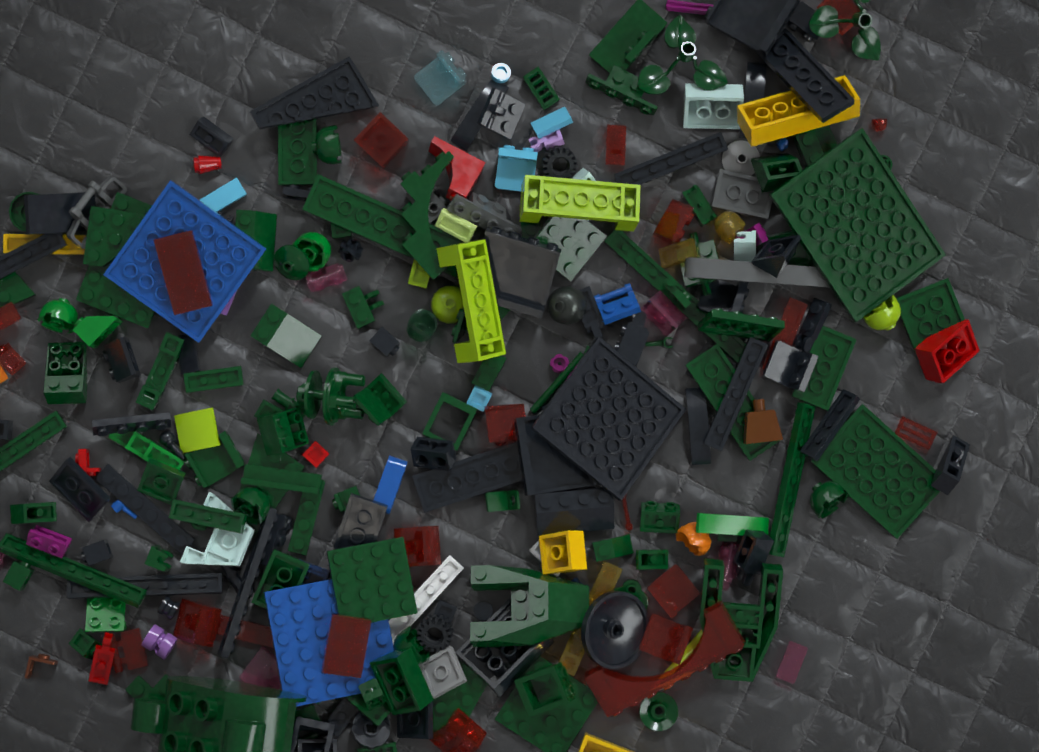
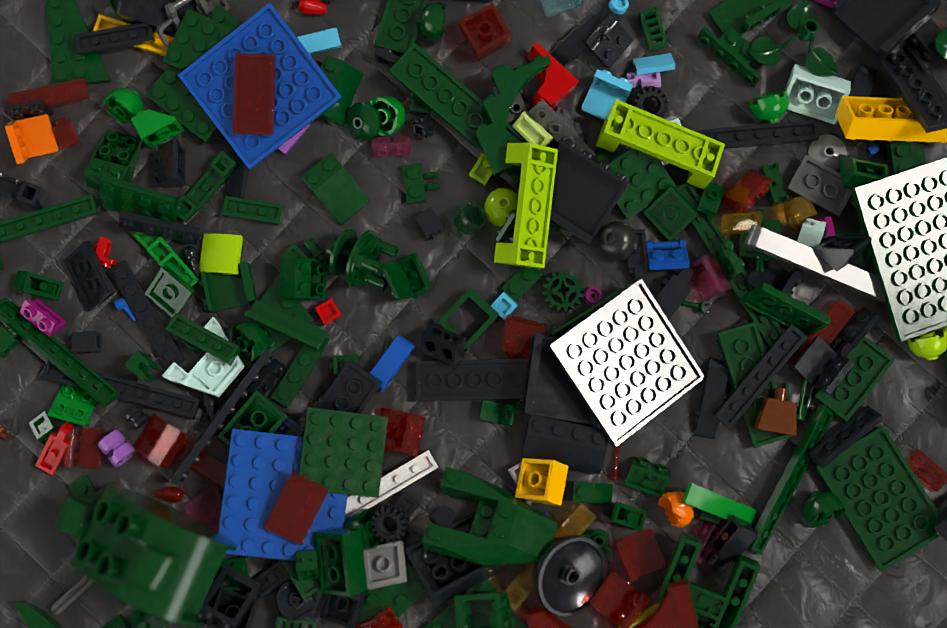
camera: 20 degrees right, 5 degrees down
clear red slope [605,124,627,165] -> none
none -> dark green plate [99,174,177,223]
none -> clear red cylinder [155,486,184,503]
none -> dark green gear [542,270,585,313]
none -> dark green hinge [644,185,699,241]
none -> dark green plate [696,182,725,217]
none -> green cylinder [748,90,789,124]
none -> dark green plant [784,379,815,420]

